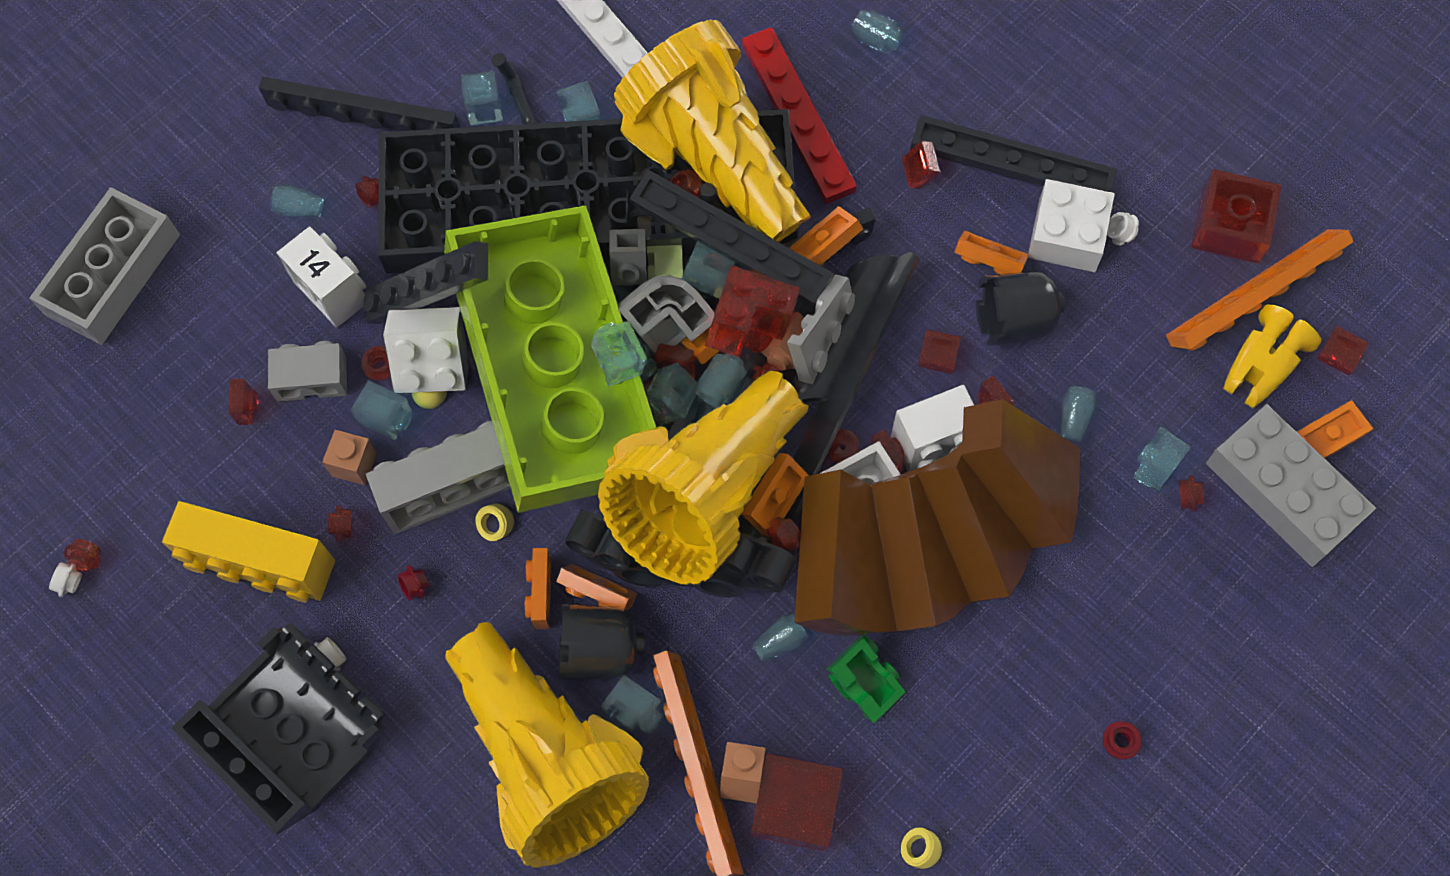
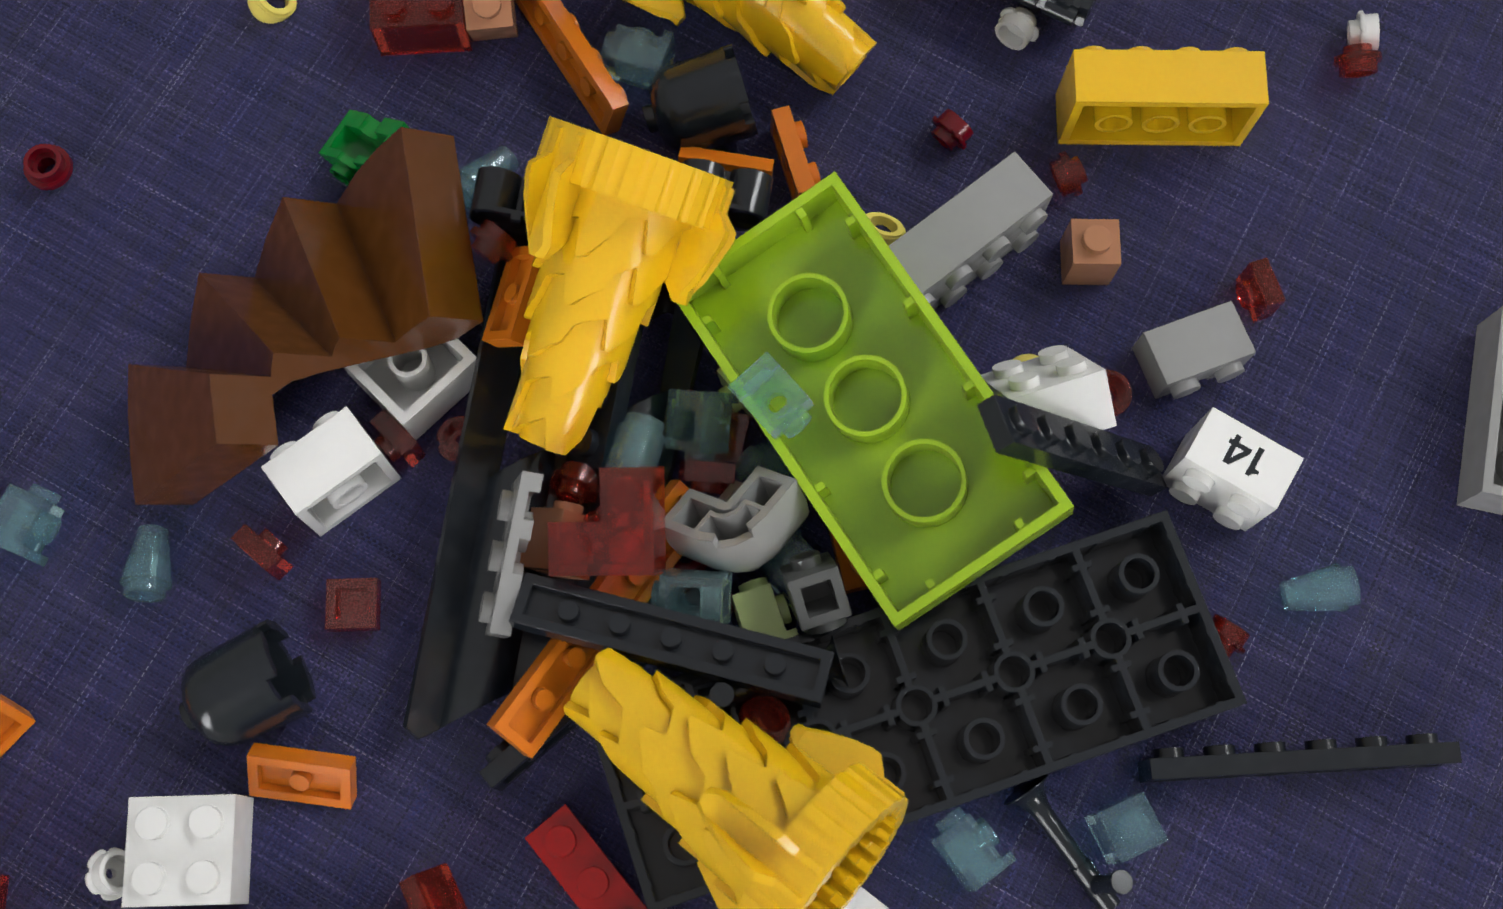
camera: 160 degrees right, 5 degrees up
clear light blue brick [350,380,412,440] -> none

